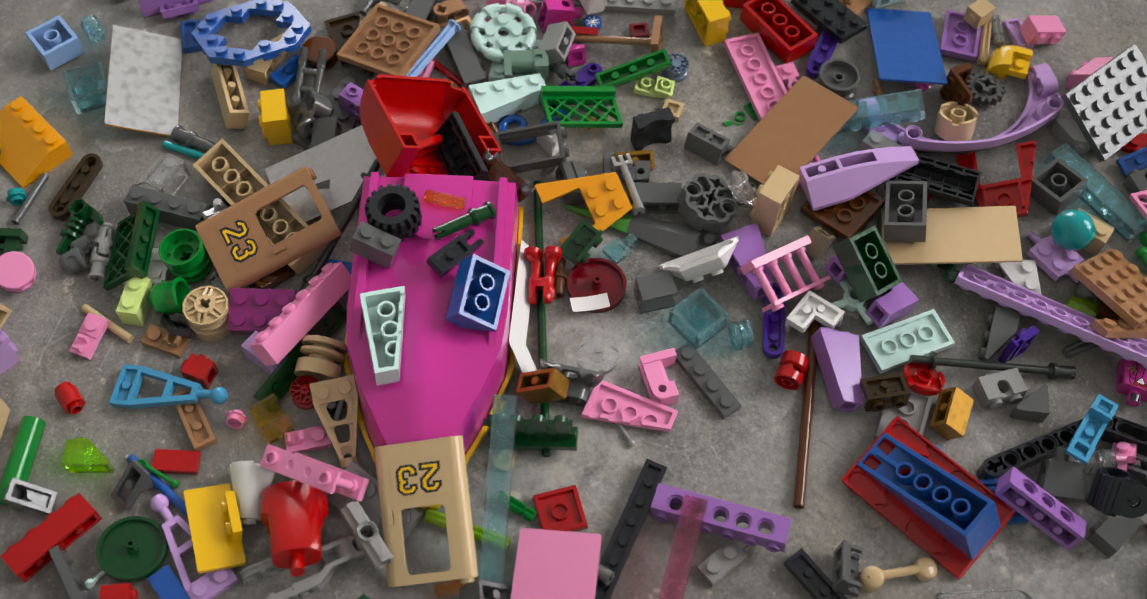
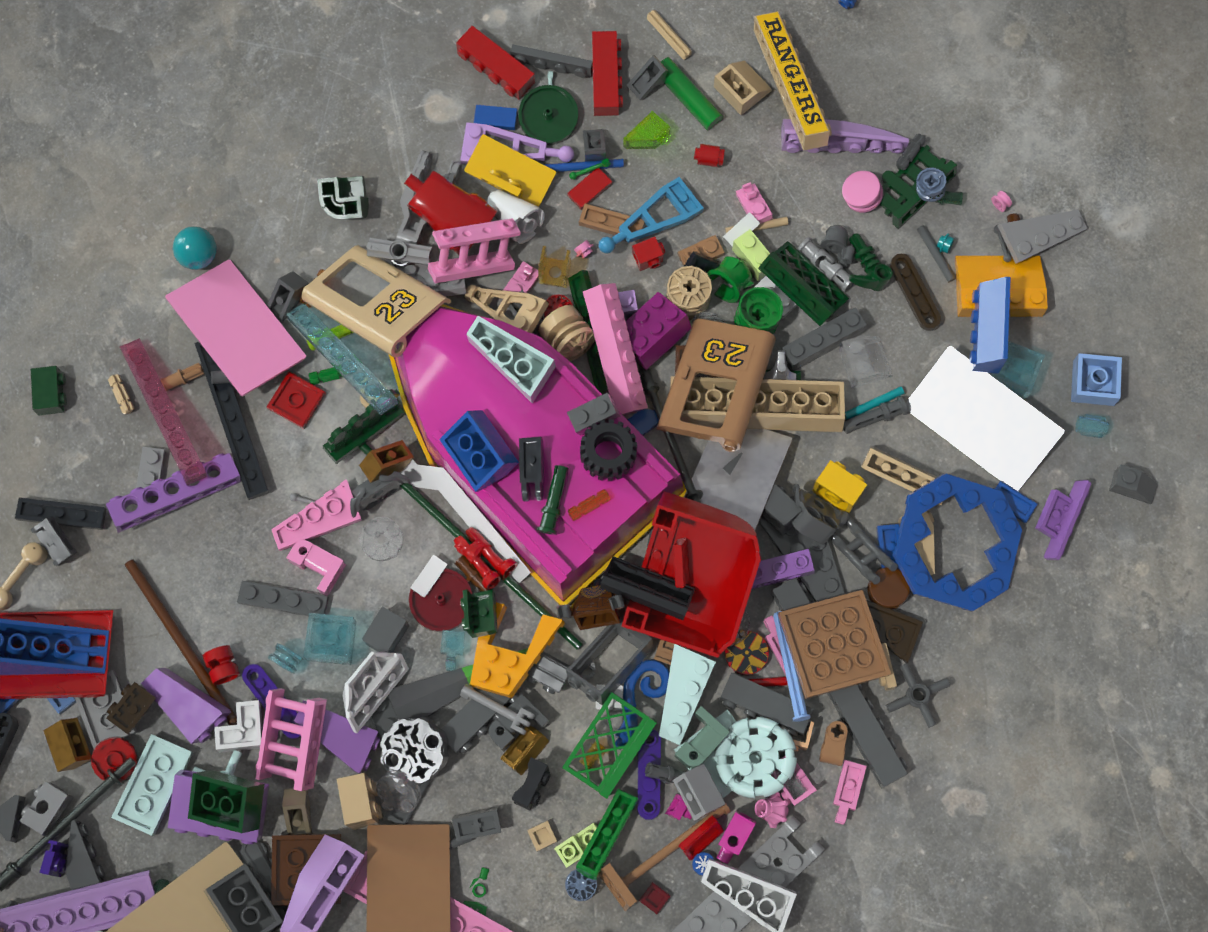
camera: 140 degrees right, 15 degrees up
none -> white sticker [723,212,760,247]
none -> slope [969,277,1011,374]

